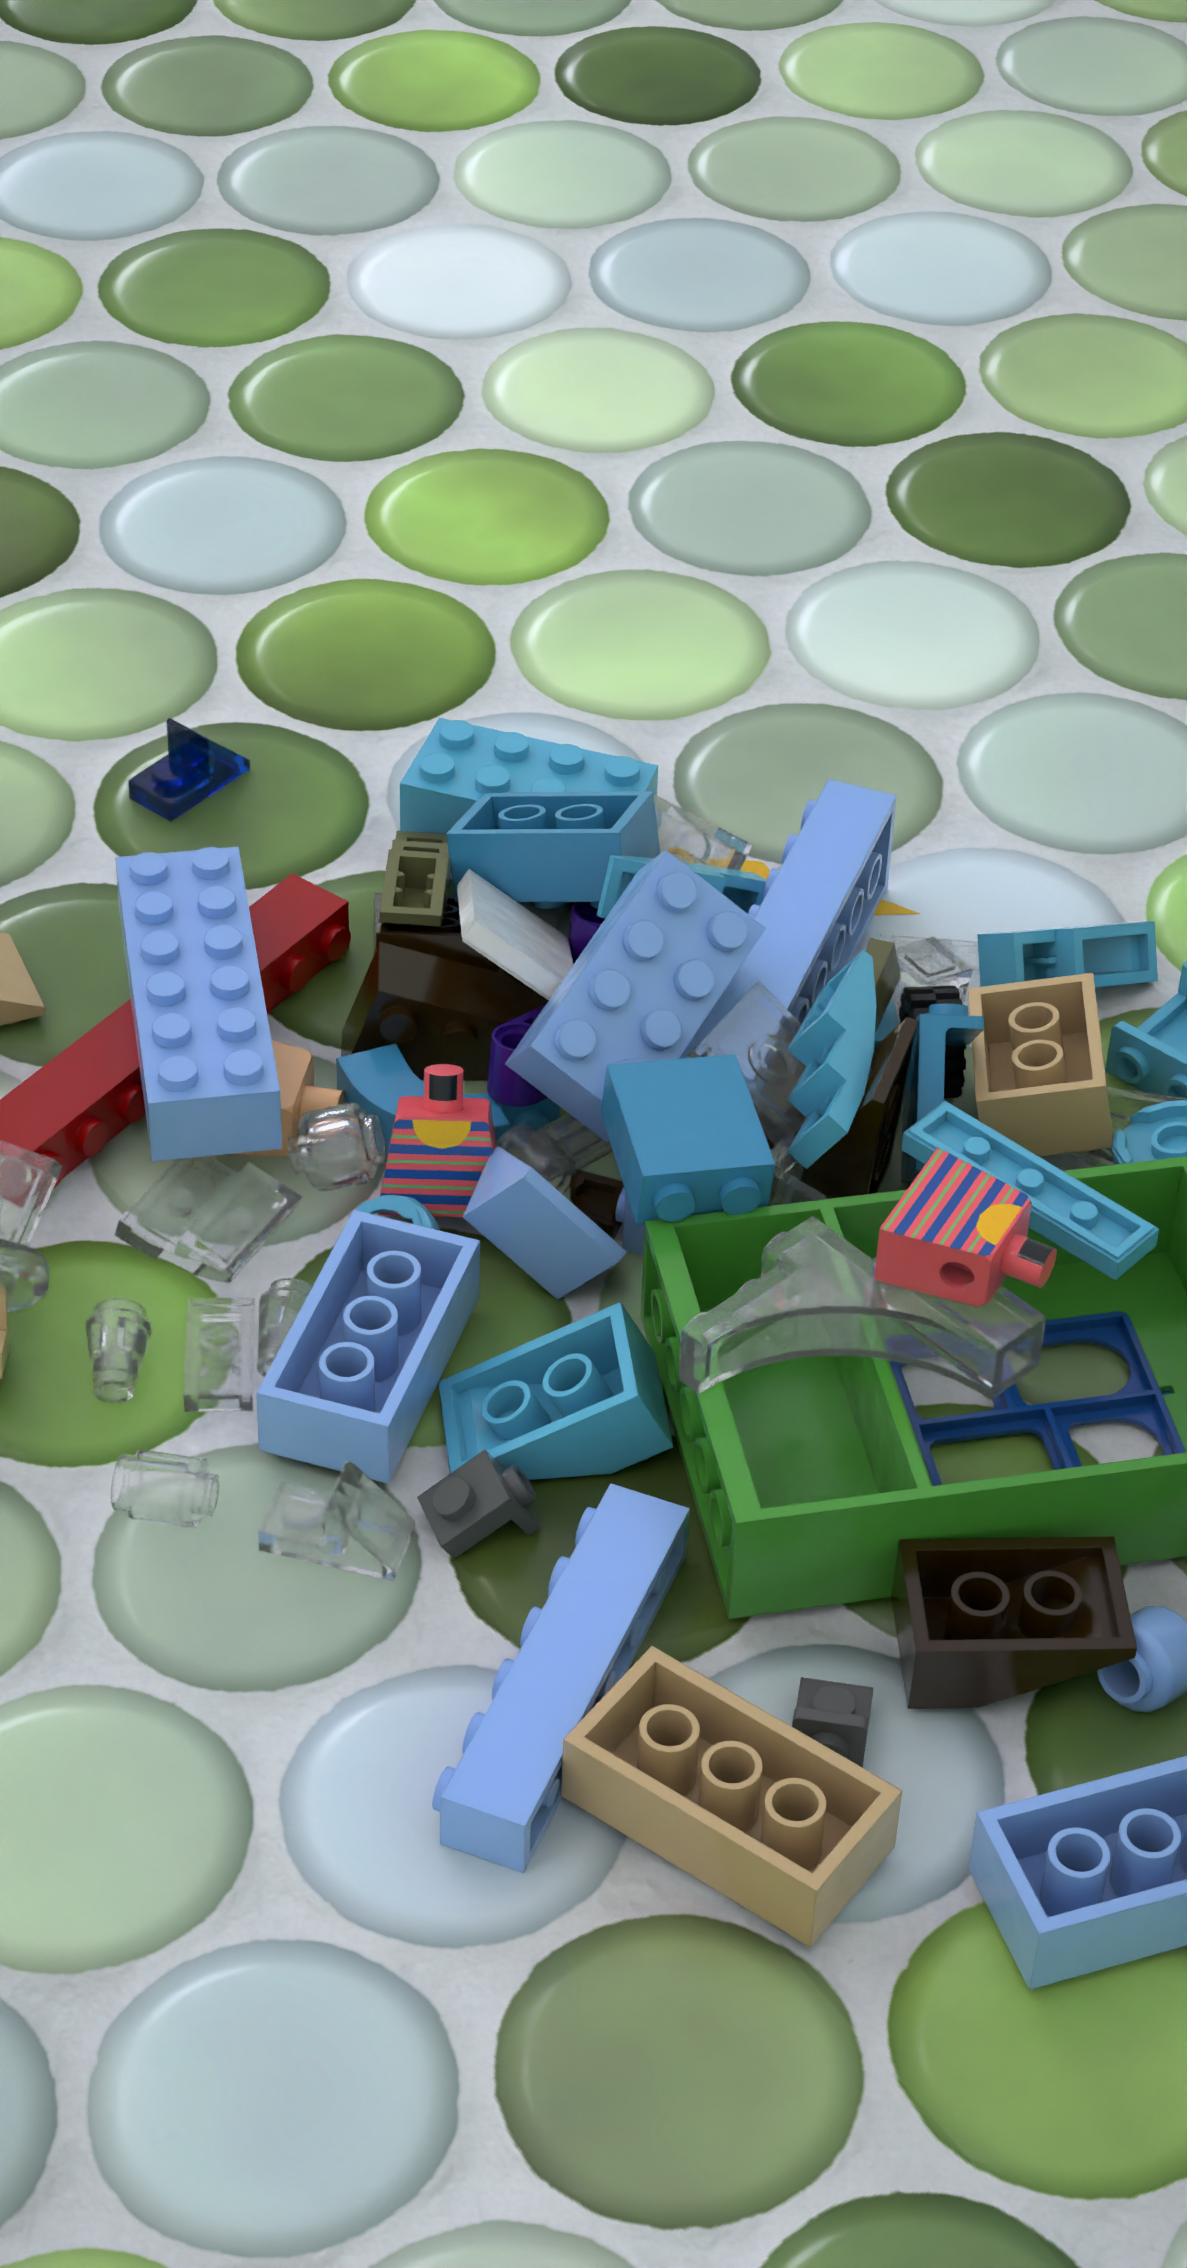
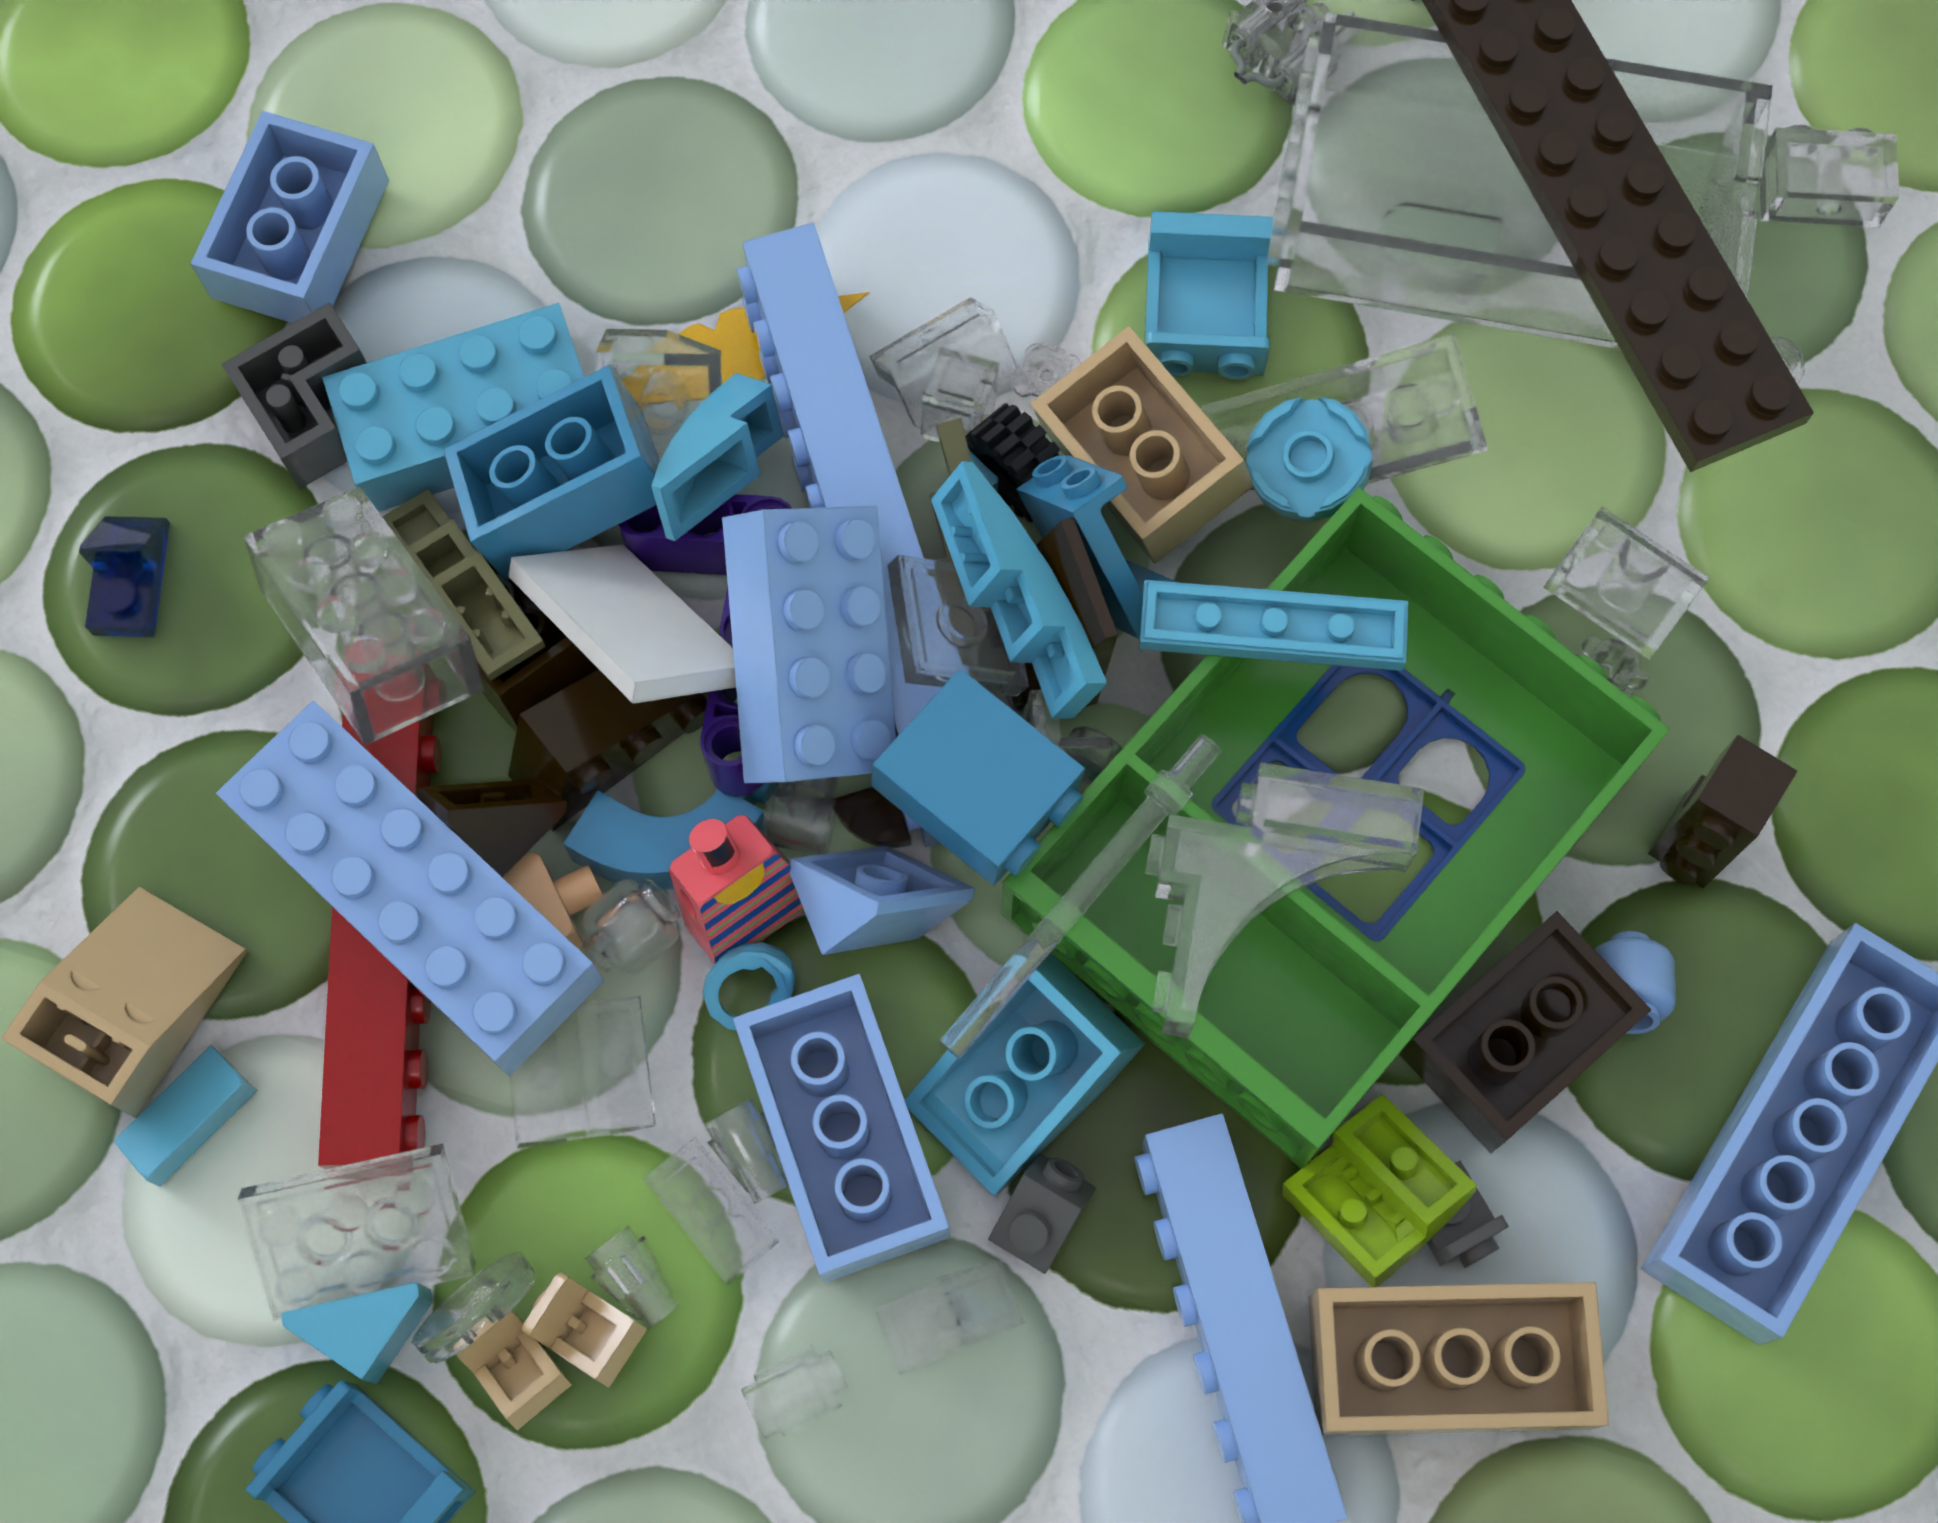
camera: 35 degrees left, 30 degrees up
coral torso [874,1148,1057,1307] -> none
medium azure slope [977,921,1158,988] -> none
none -> light blue brick [190,110,389,323]
none -> dark grey brick [222,303,367,489]
none -> clear brick [243,487,483,745]
none -> dark brown slope [417,779,567,877]
none -> tan bracket [522,1272,647,1388]
none -> clear bar [939,734,1221,1059]
none -> lime slope [1282,1094,1477,1287]

